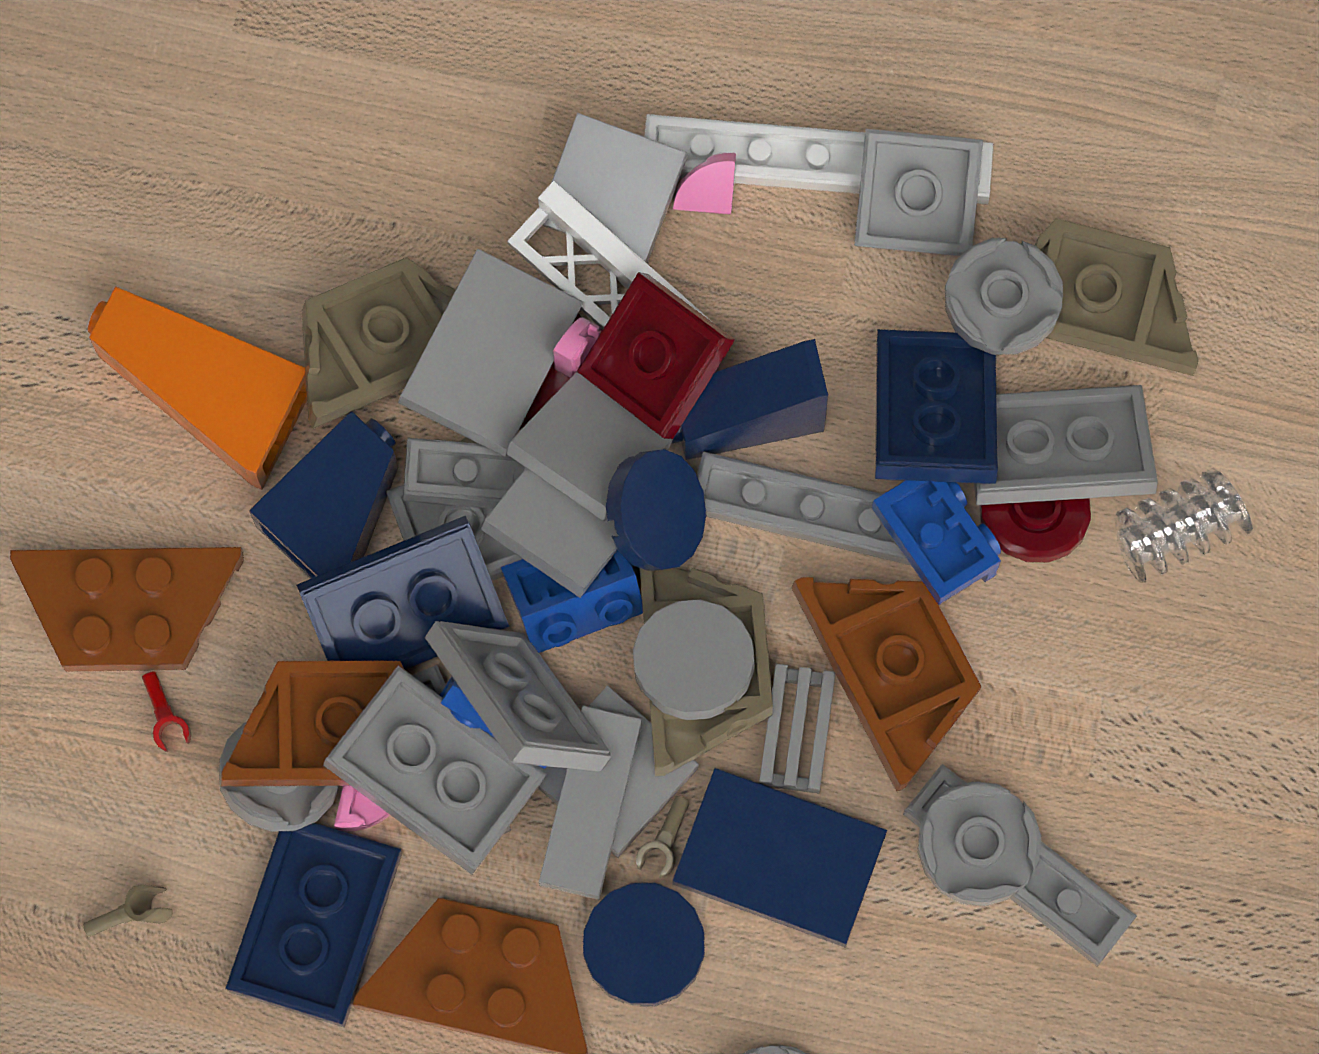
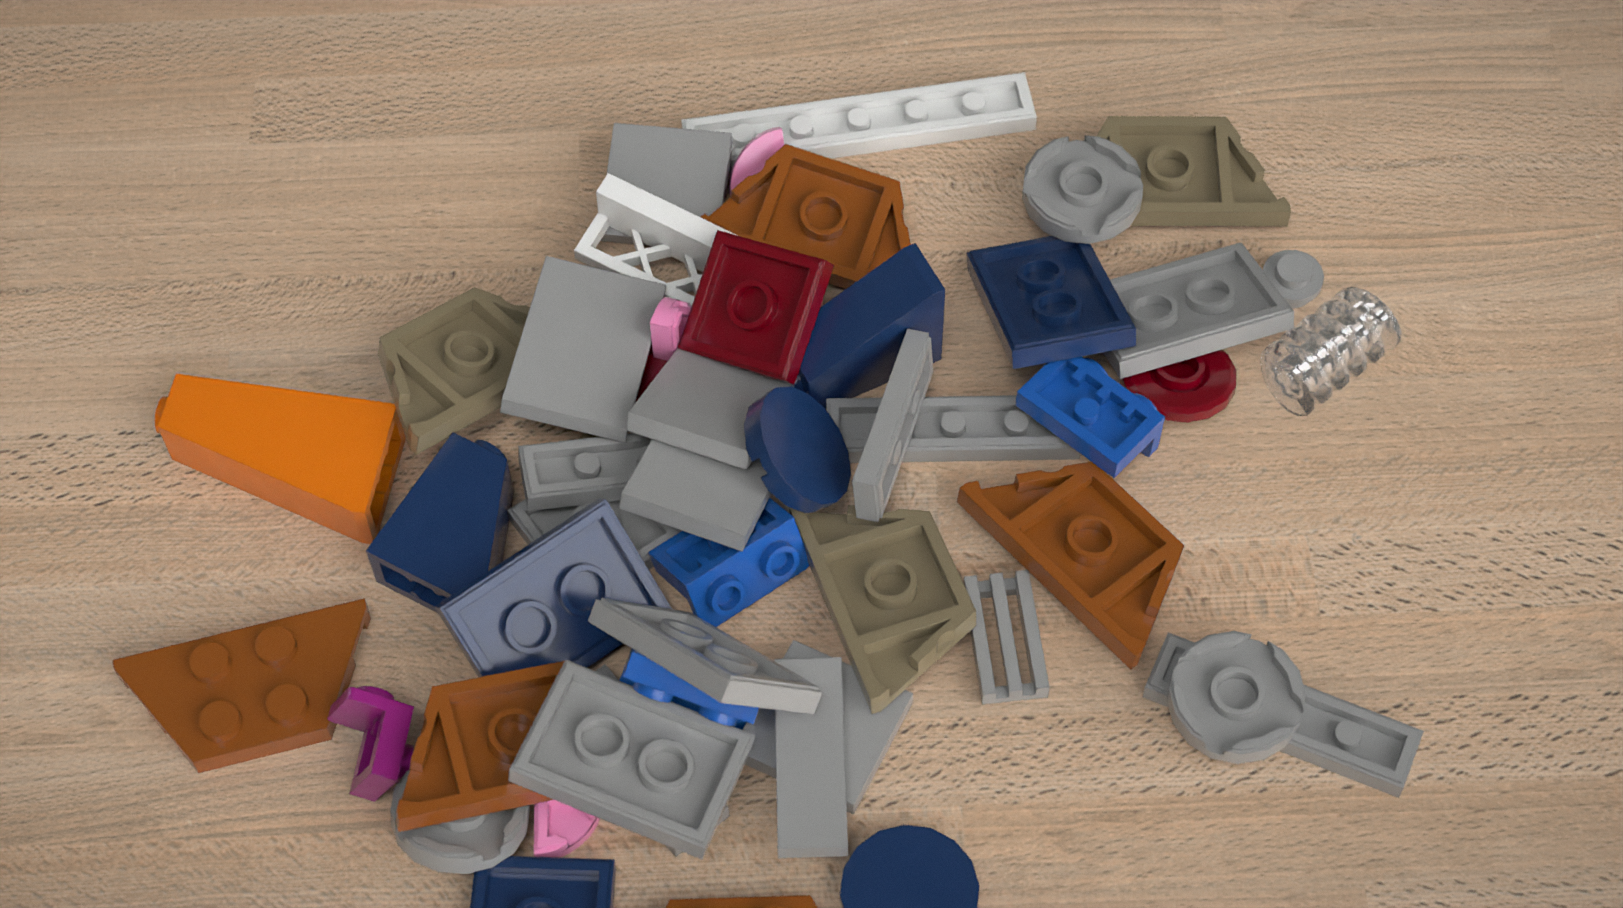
camera: 15 degrees left, 15 degrees down
red hand [142,671,192,752] -> none
light grey tile [633,600,754,720] -> none
dark tan hand [636,796,689,878] -> none
dark blue tile [672,768,887,948] -> none
light grey tile [854,129,983,256] -> none
none -> magenta bracket [328,686,414,802]
none -> dark orange wing [701,144,911,289]
none -> light grey tile [852,329,933,522]
none -> light grey plate [1263,250,1324,309]

